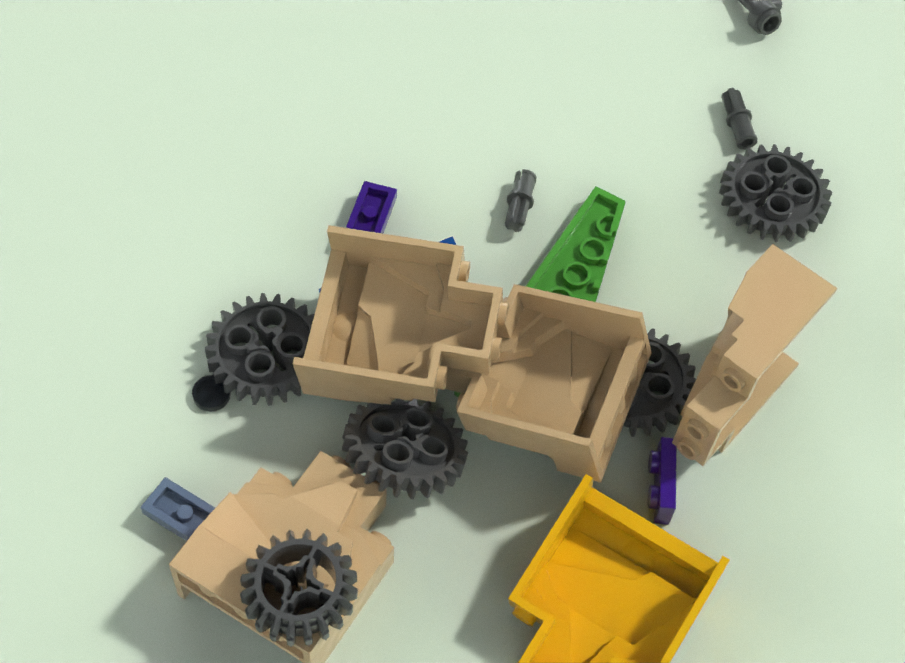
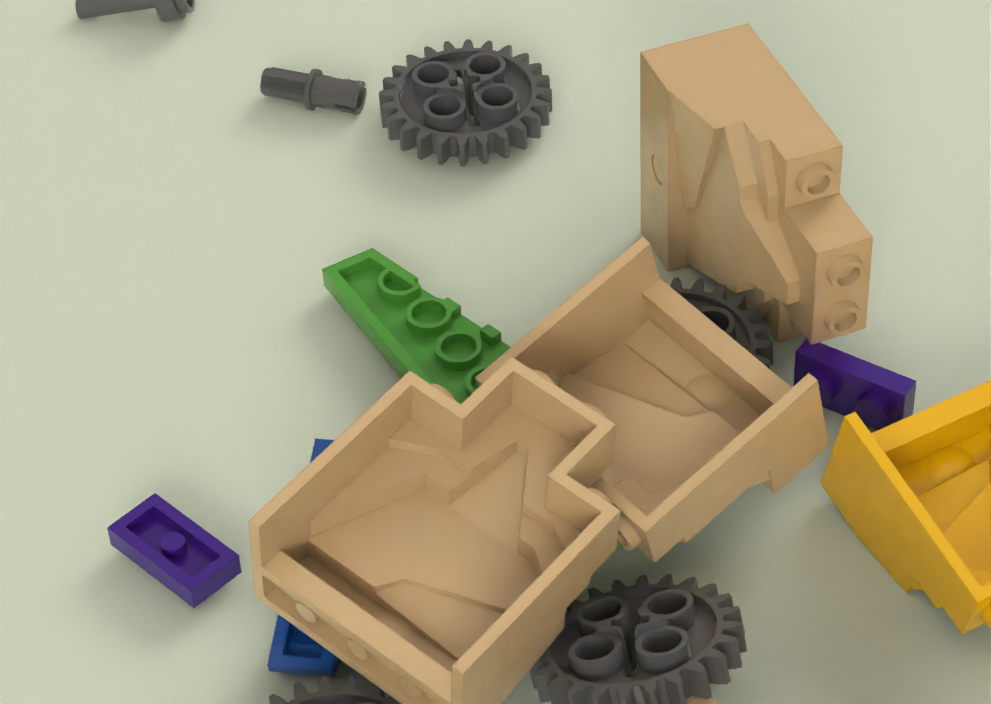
camera: 55 degrees left, 15 degrees down
dark grey axle [505,169,537,232] -> none

